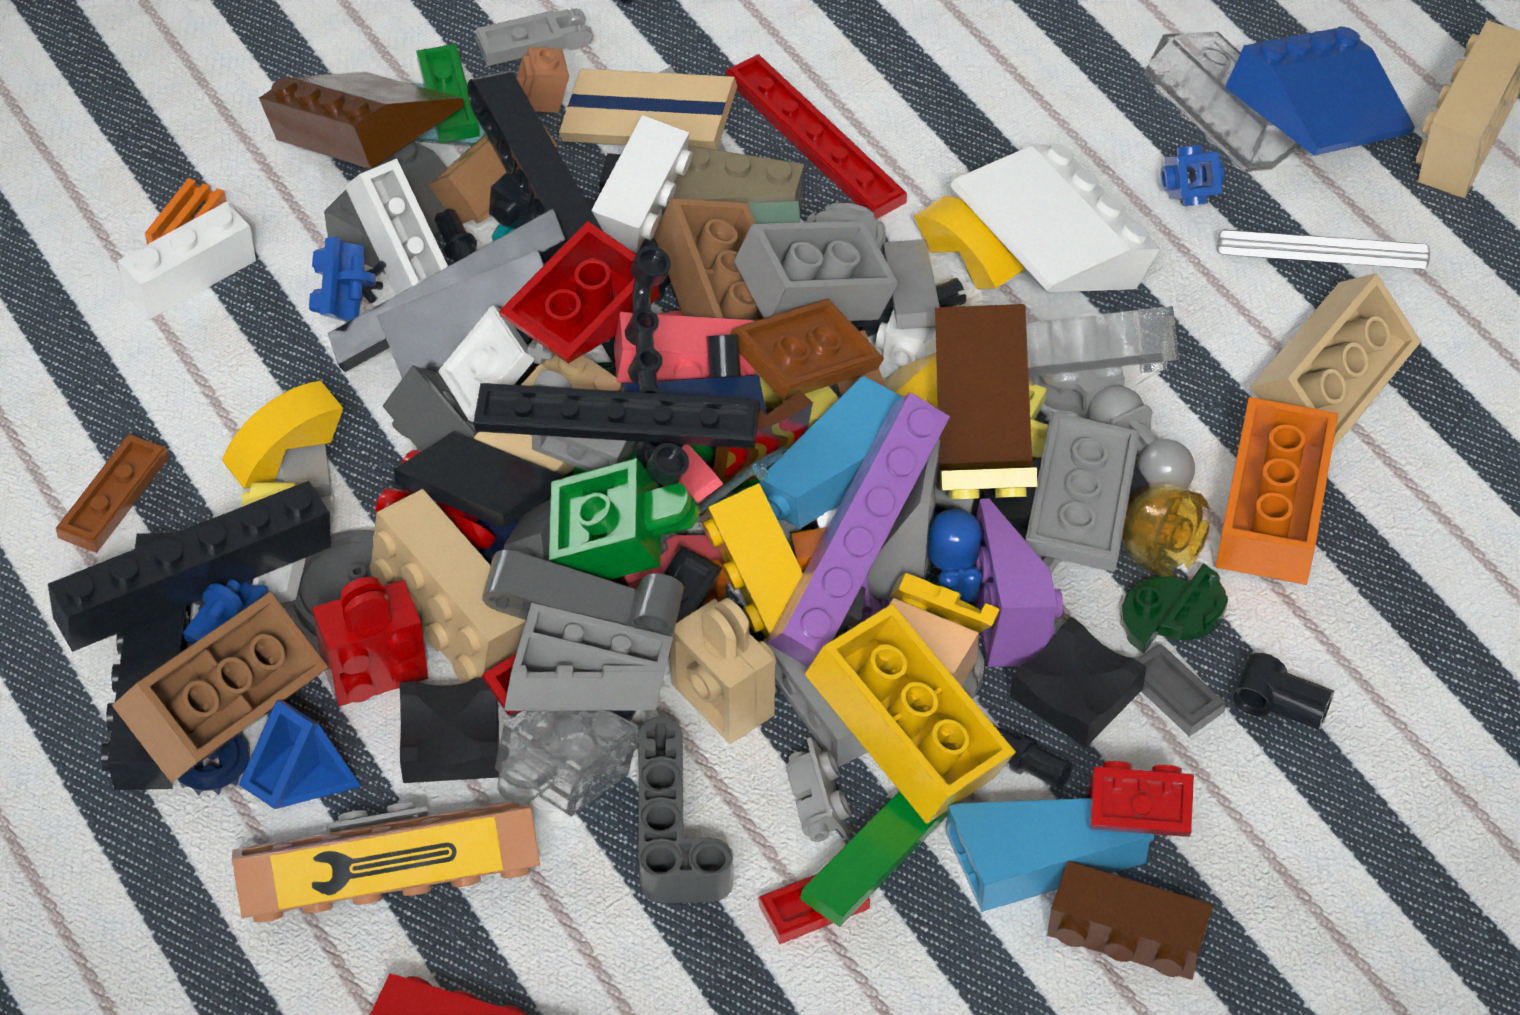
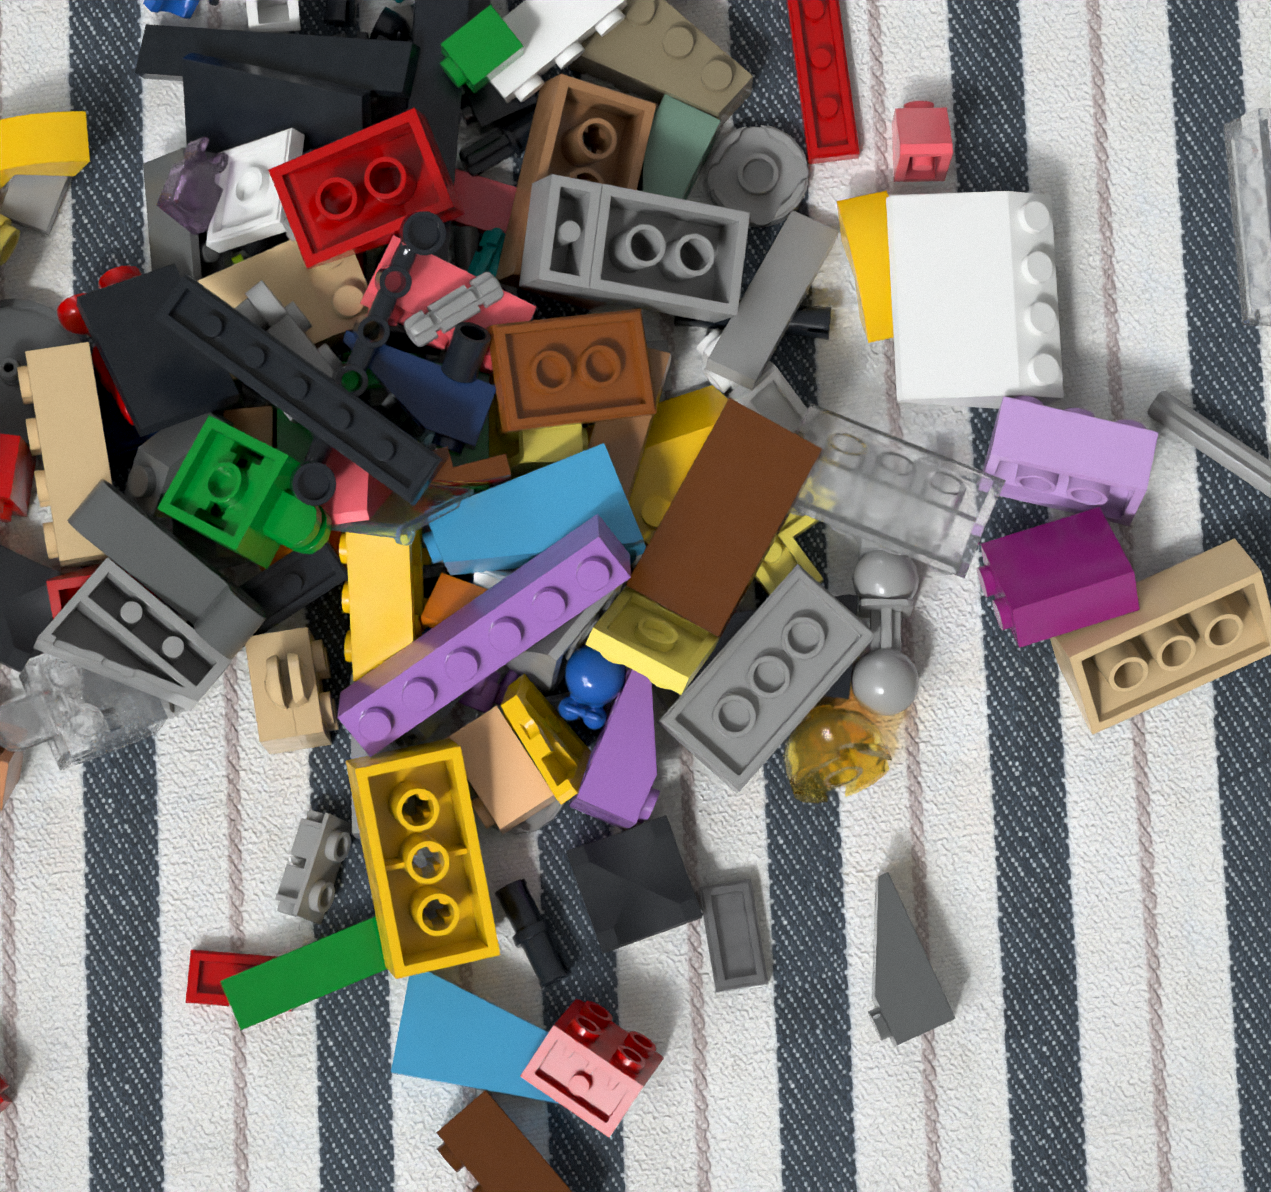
camera: 30 degrees right, 30 degrees up
dark grey beam [638,717,733,903] -> none
dark green plate [1120,577,1190,654] -> none
dark green plate [1158,563,1228,640] -> none
blue brick [1160,145,1224,206] -> none
orange brick [1216,397,1339,585] -> none
black piece [1231,653,1335,730] -> none
none -> clear purple plate [156,136,229,235]
none -> light grey axle [404,272,504,347]
none -> green brick [440,5,524,93]
none -> light grey brick [519,174,602,296]
none -> dark grey slope [868,872,956,1047]
none -> coral slope [892,101,953,182]
none -> magenta brick [977,507,1140,648]
none -> lavender slope [978,396,1159,526]

